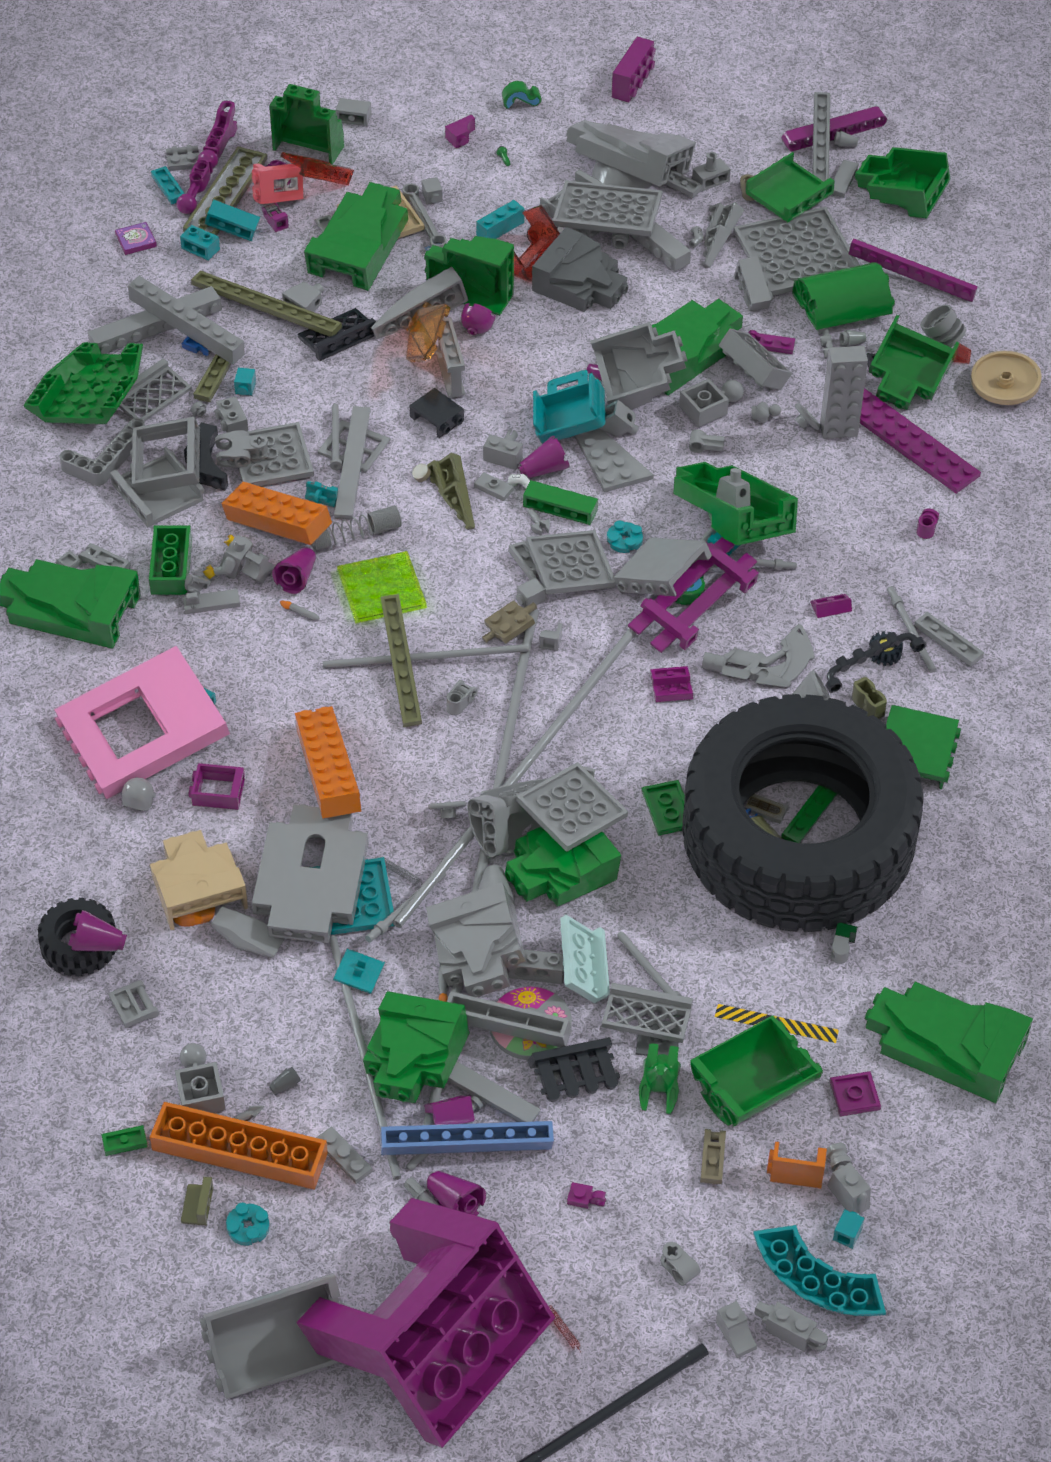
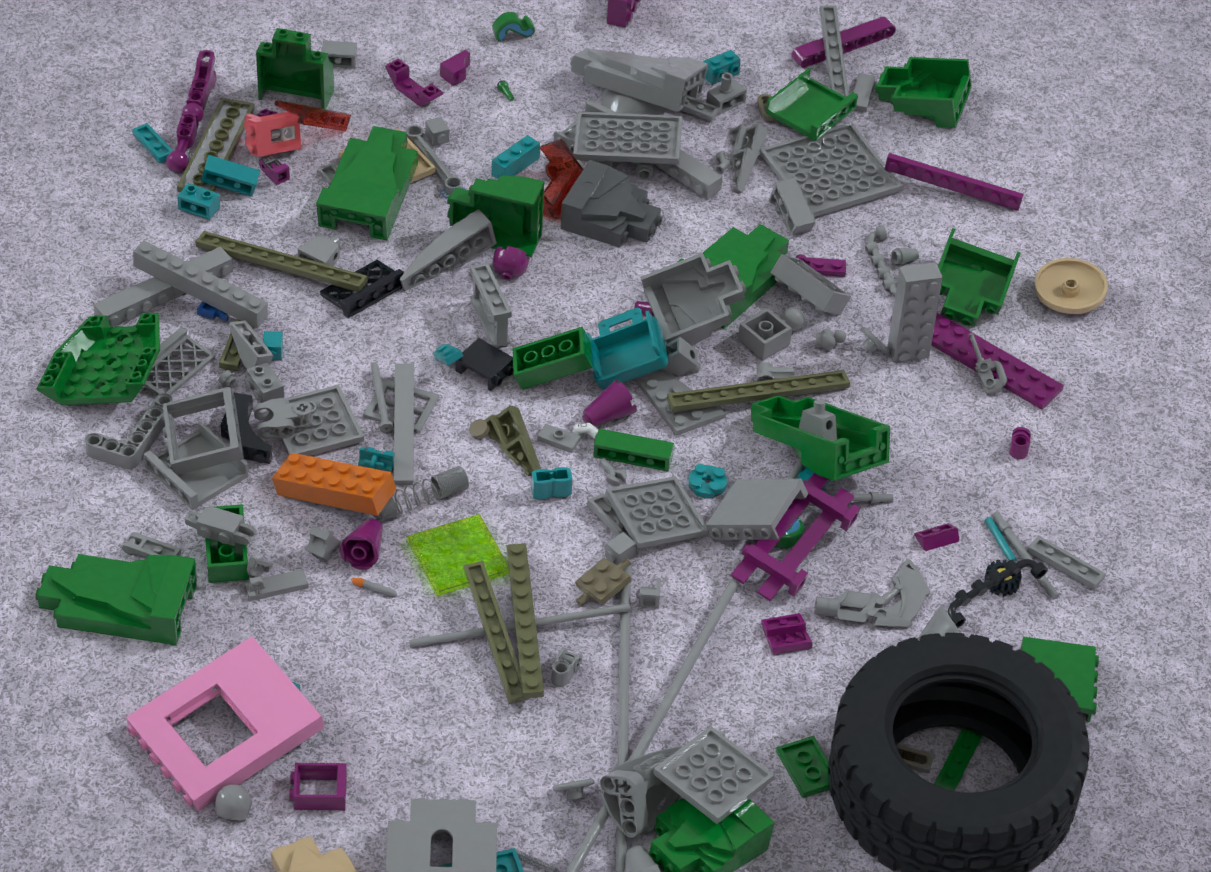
camera: 10 degrees left, 5 degrees down
light grey tile [56,551,82,568] -> none
tile [115,222,157,255] -> none
light grey plate [166,145,199,171] -> none
light grey torso [202,534,253,579] -> none
orange piece [295,706,362,819] -> none
clear orange windscreen [406,302,451,363] -> none
light grey brick [483,429,523,470] -> none
green cylinder [792,262,895,330] -> none
light grey cone [834,131,858,147] -> none
olive brick [852,677,887,719] -> none
light grey wheel [920,304,966,347] -> none
clear red slope [953,343,971,364] -> none
none -> light grey hinge [185,506,256,546]
none -> light grey slope [229,320,273,369]
none -> magenta slope [385,58,443,106]
none -> teal plate [432,344,463,366]
none -> olive plate [506,543,544,699]
none -> green brick [512,327,592,390]
none -> teal brick [531,467,573,499]
none -> olive plate [667,370,850,412]
none -> teal brick [703,50,741,85]
none -> light grey piece [968,333,1007,396]
none -> teal bar [984,517,1017,562]

